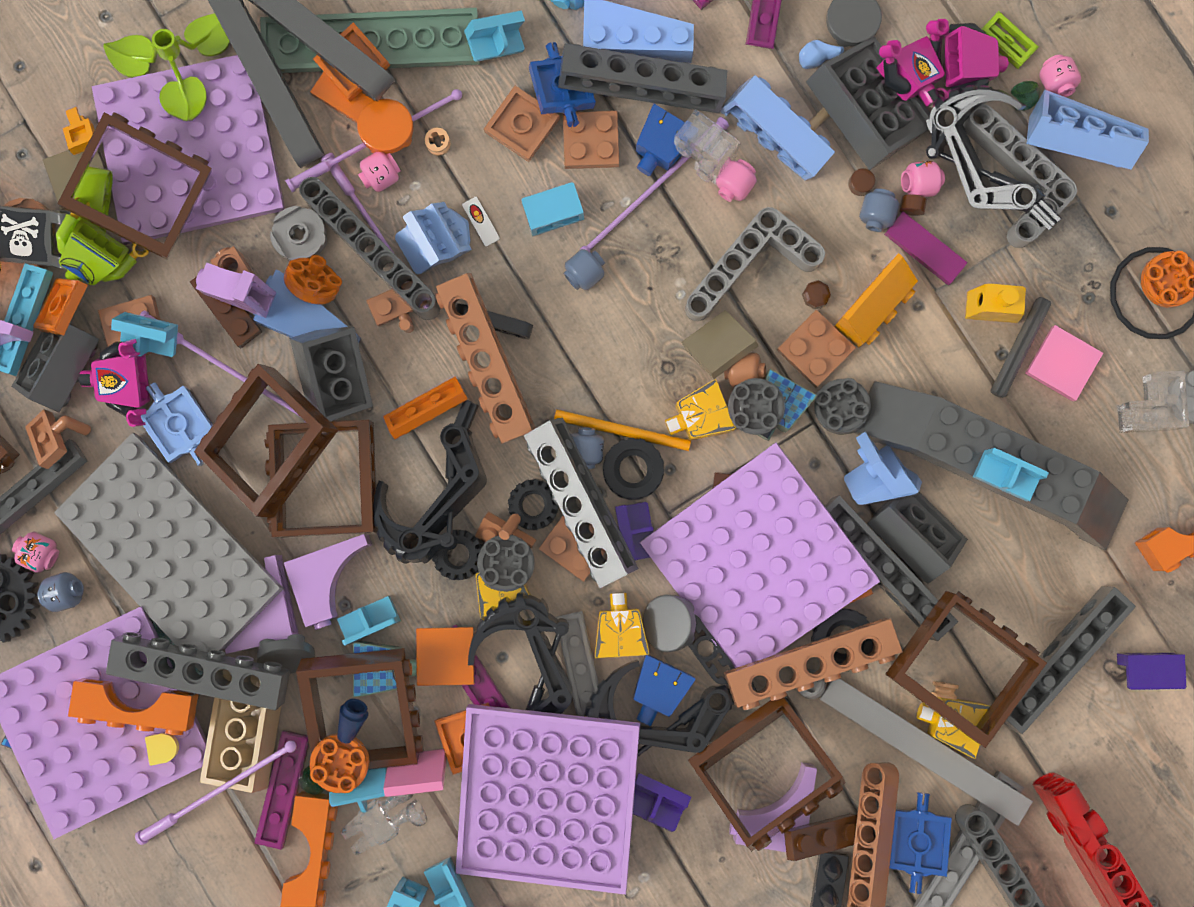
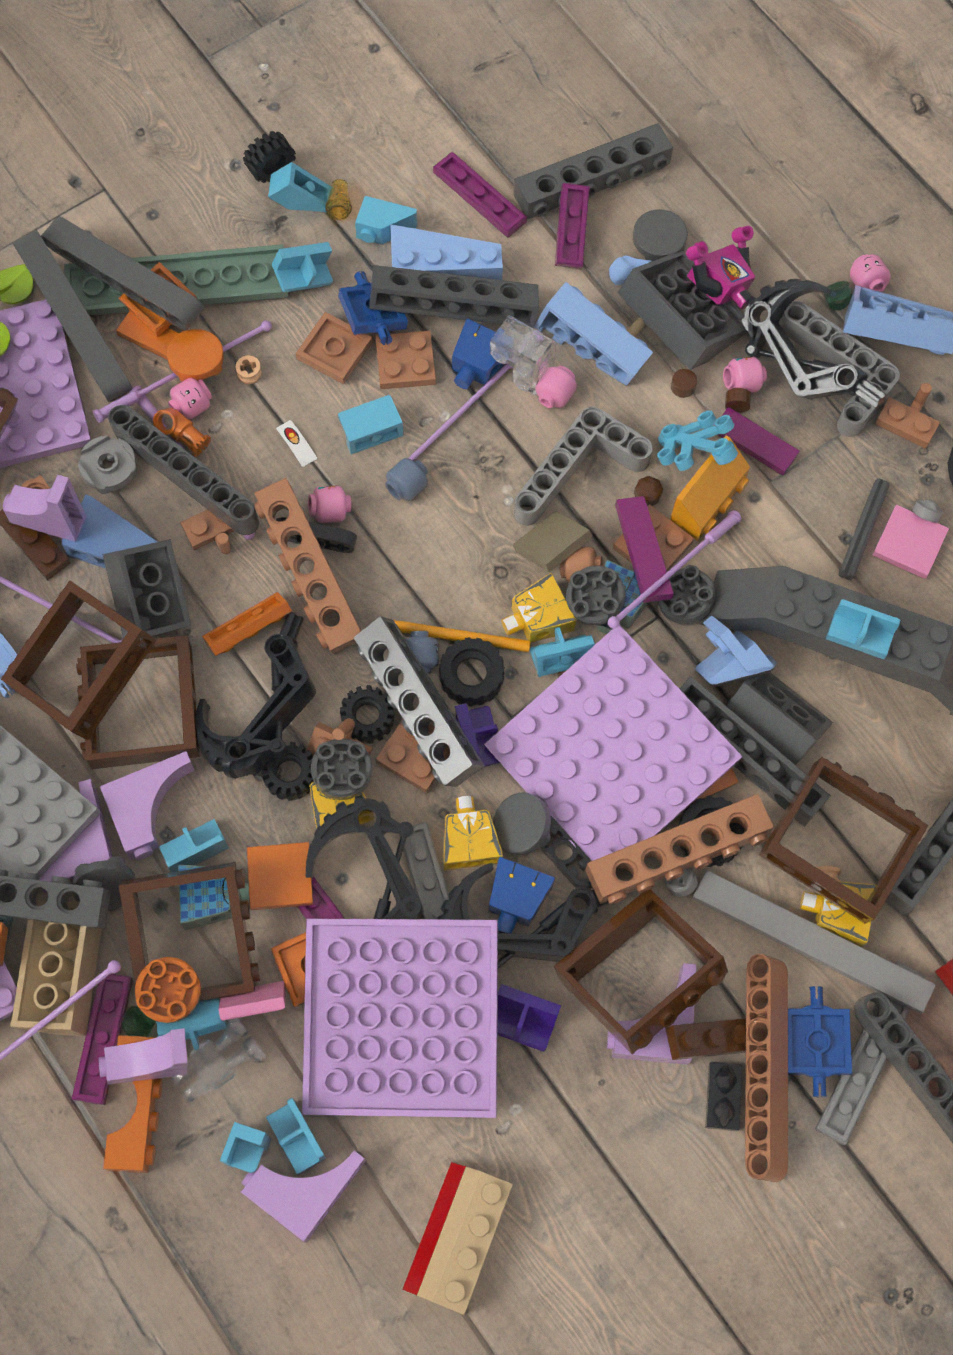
camera: 10 degrees left, 15 degrees down
orange tile [284,255,342,304] -> none
dark blue cone [337,699,369,744] -> none
light blue piece [395,202,472,274] -> none
sand blue head [859,189,900,232] -> none
dark pink torso [929,23,1008,106] -> none
yellow torso [965,284,1026,323] -> none
lime tile [982,11,1039,69] -> none
none -> lavender arch [99,1028,188,1085]
none -> orange connector [153,408,211,457]
none -> bright pink head [308,485,351,524]
none -> medium azure panel [530,627,595,677]
none -> lavender piece [608,510,742,628]
none -> magenta tile [615,496,674,603]
none -> medium azure plant [657,410,738,471]
none -> nougat plate [875,383,940,449]
none -> light grey tile [912,499,943,523]

